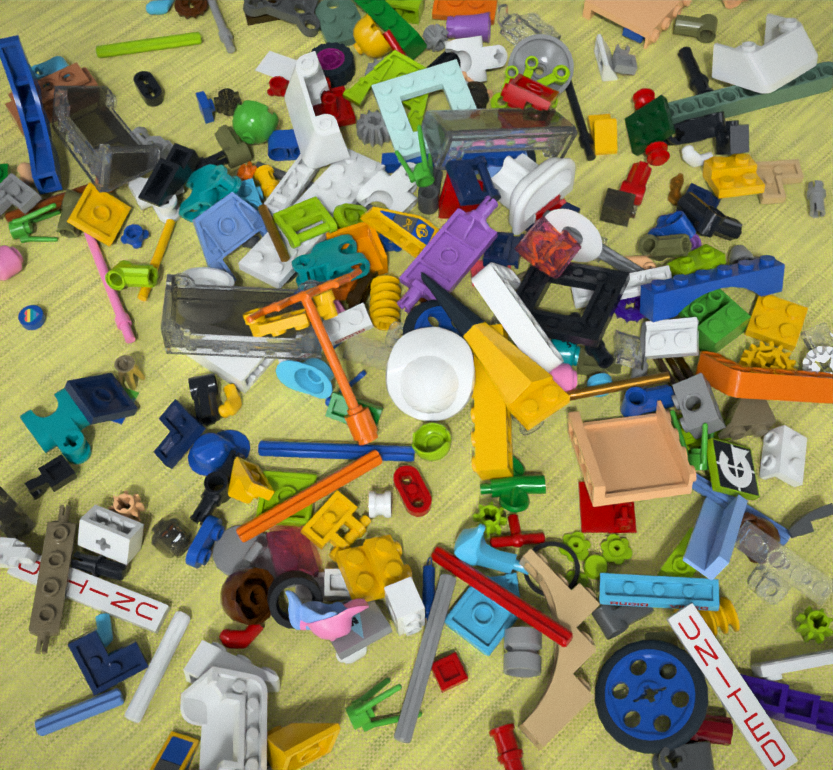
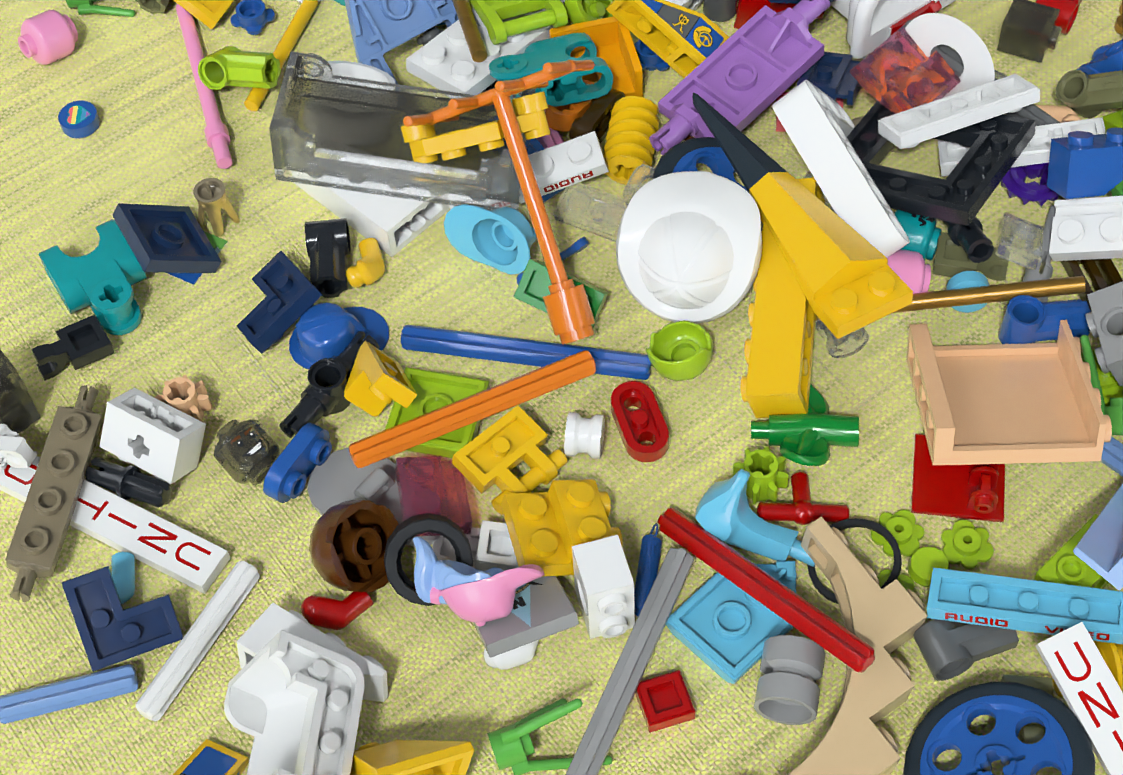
camera: 10 degrees right, 5 degrees down
none -> white plate [878,74,1040,149]

